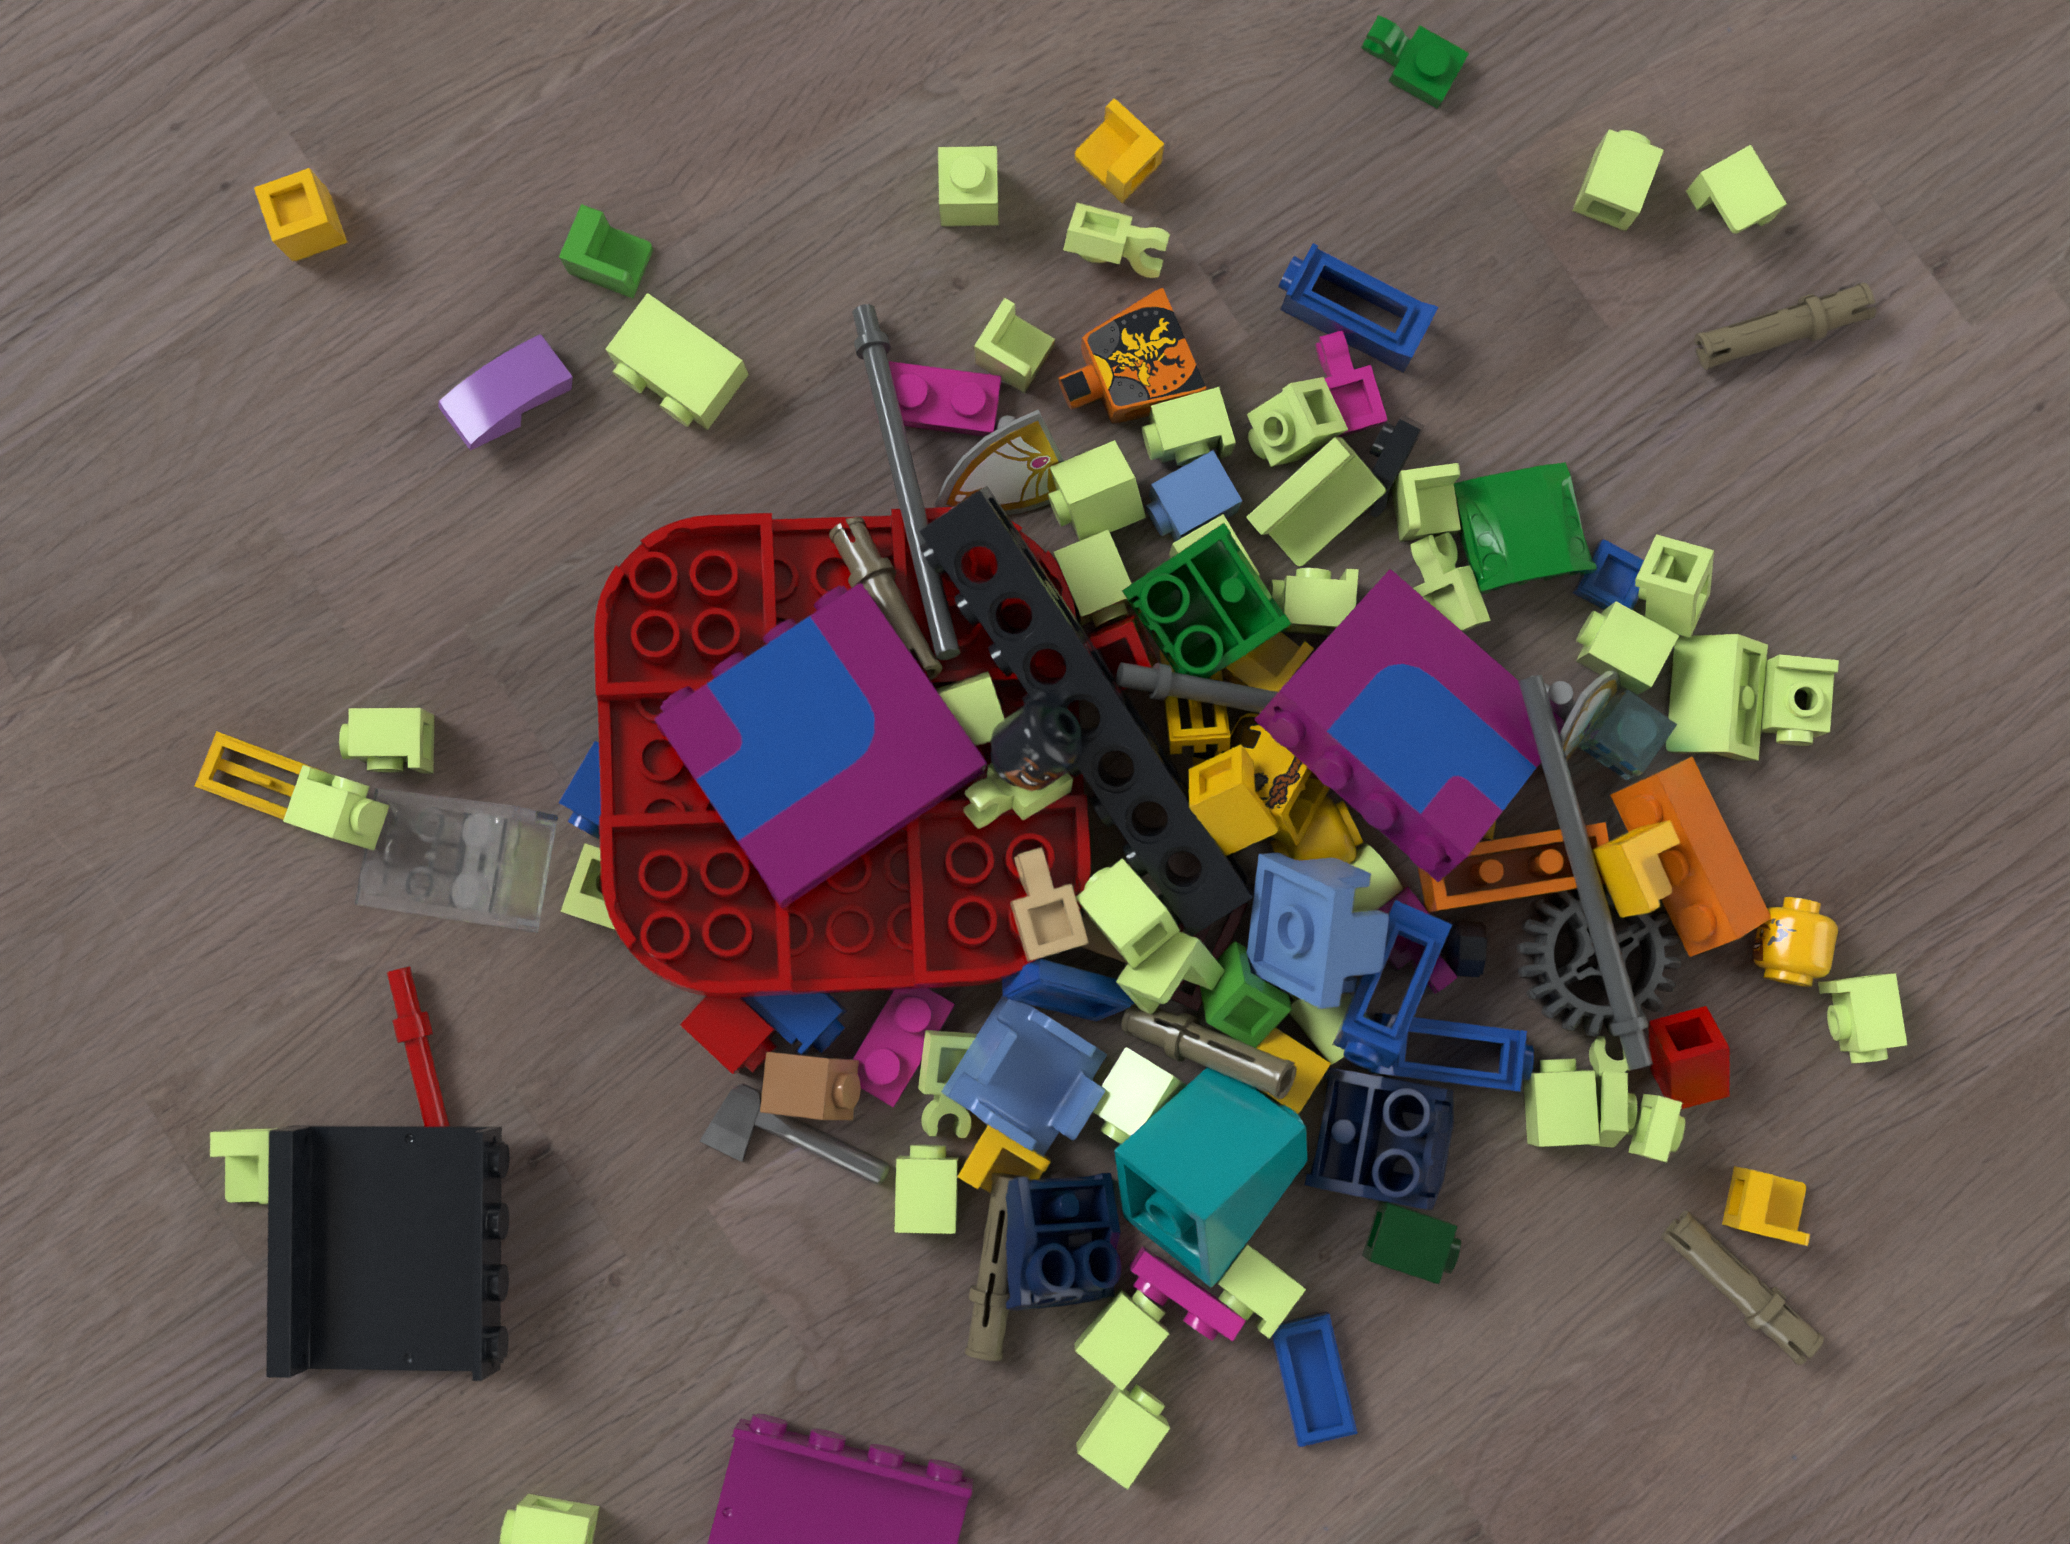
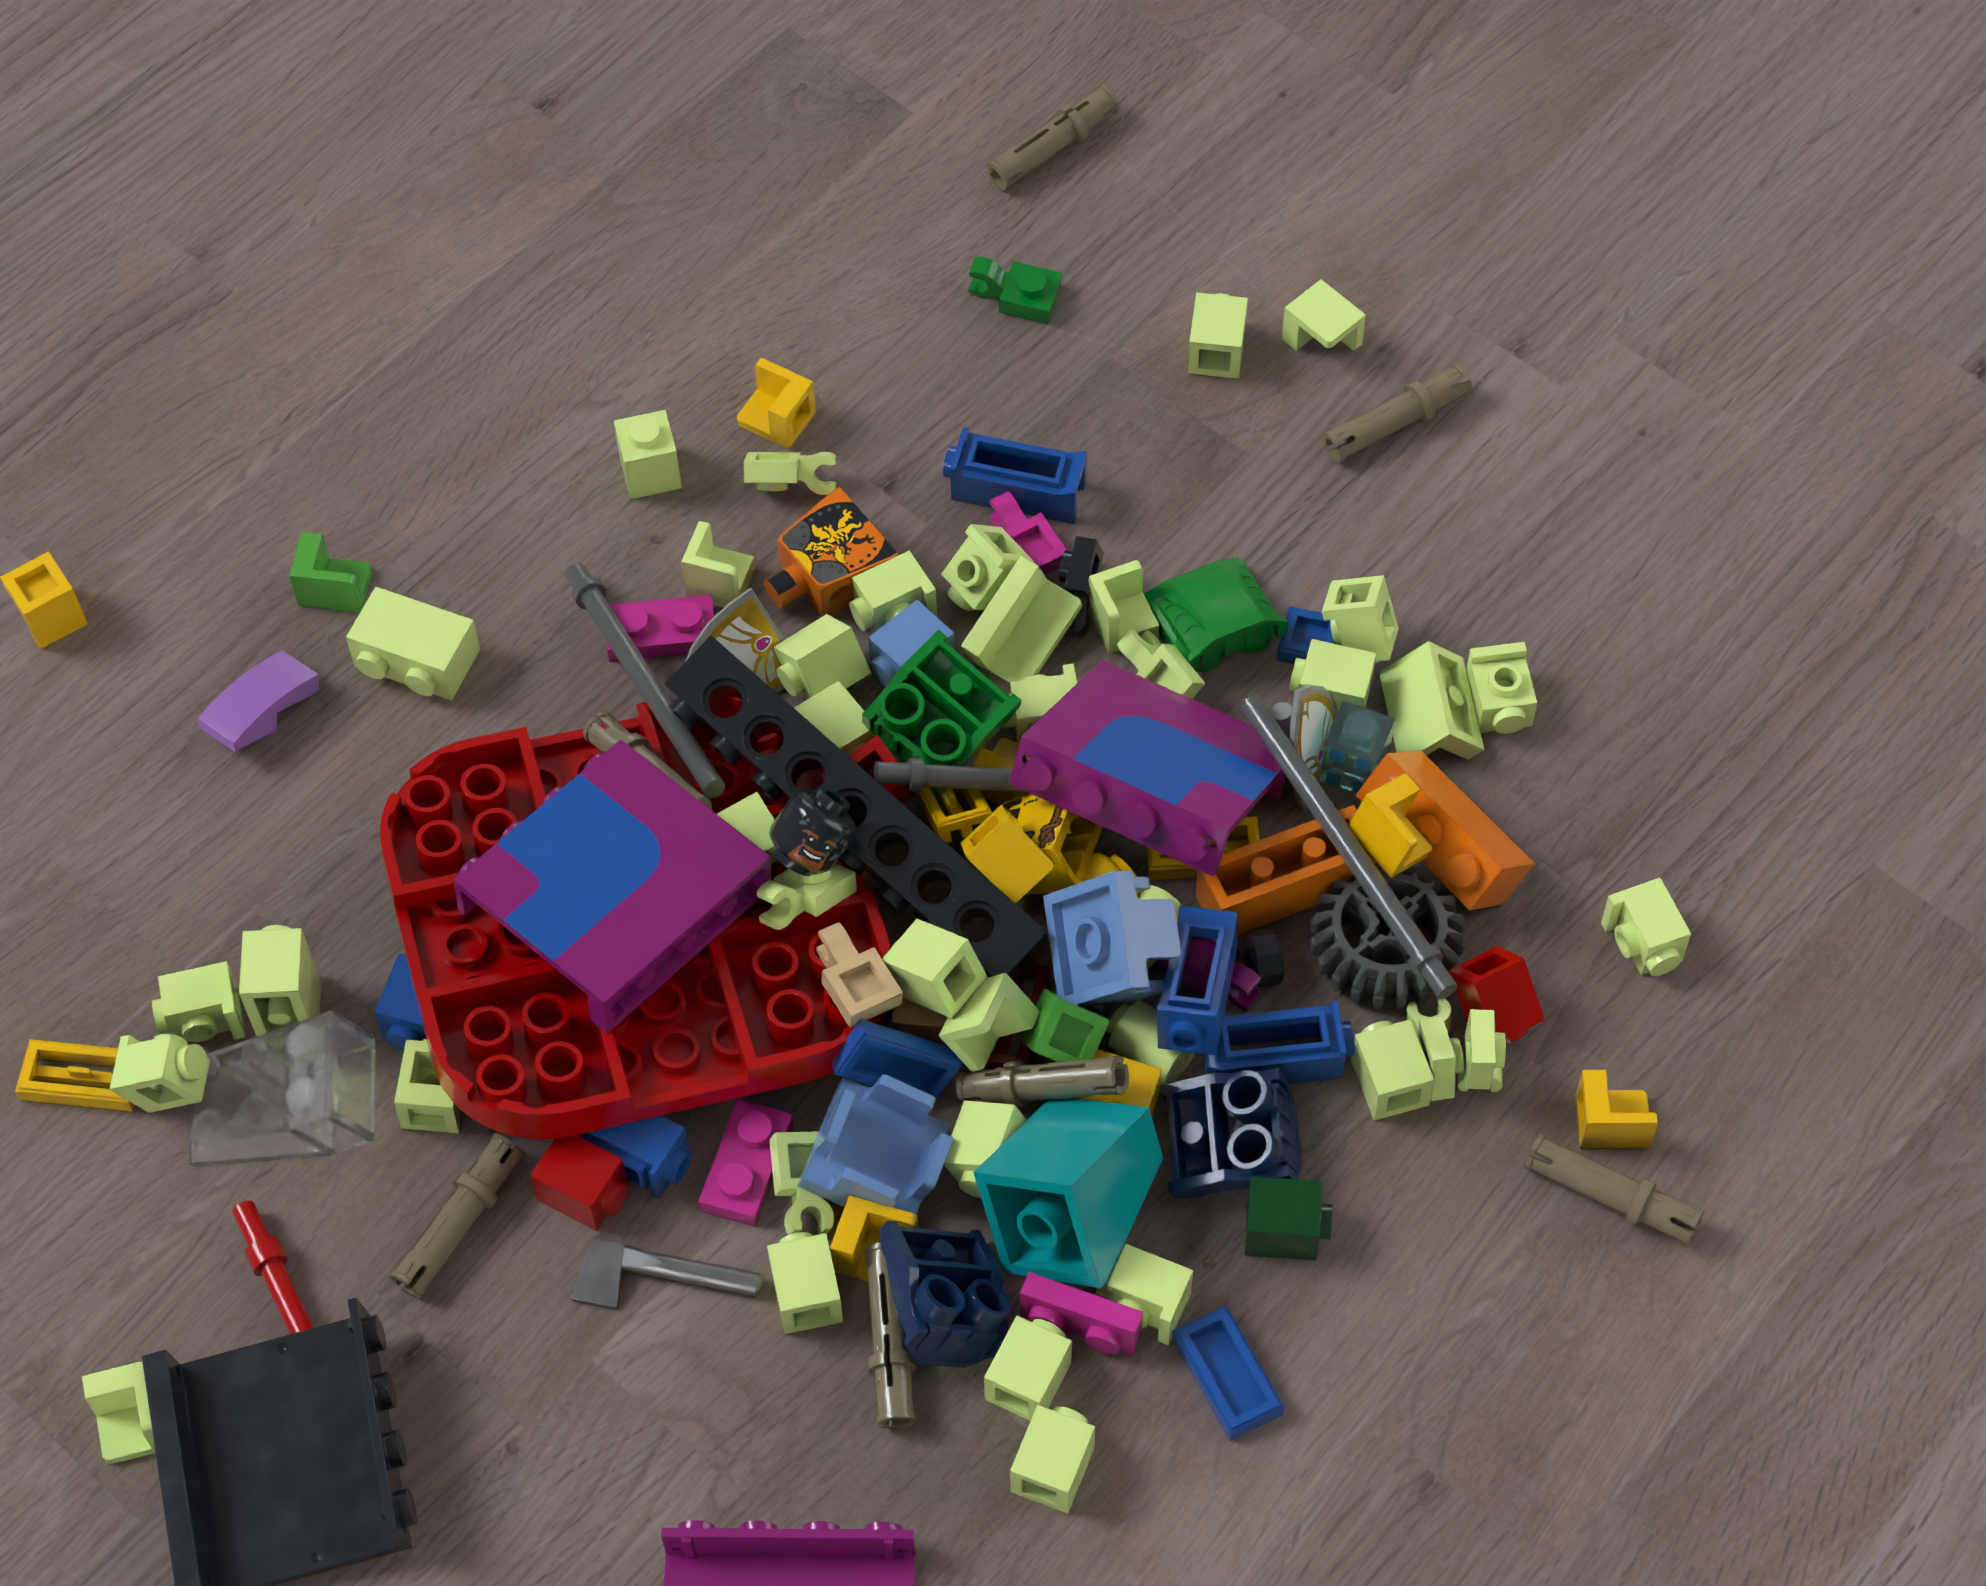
camera: 10 degrees left, 25 degrees down
medium nougat brick [760,1052,861,1120] -> none
yellow head [1752,897,1838,987] -> none
none -> yellowish green brick [239,925,321,1047]
none -> dark tan pin [389,1133,525,1299]

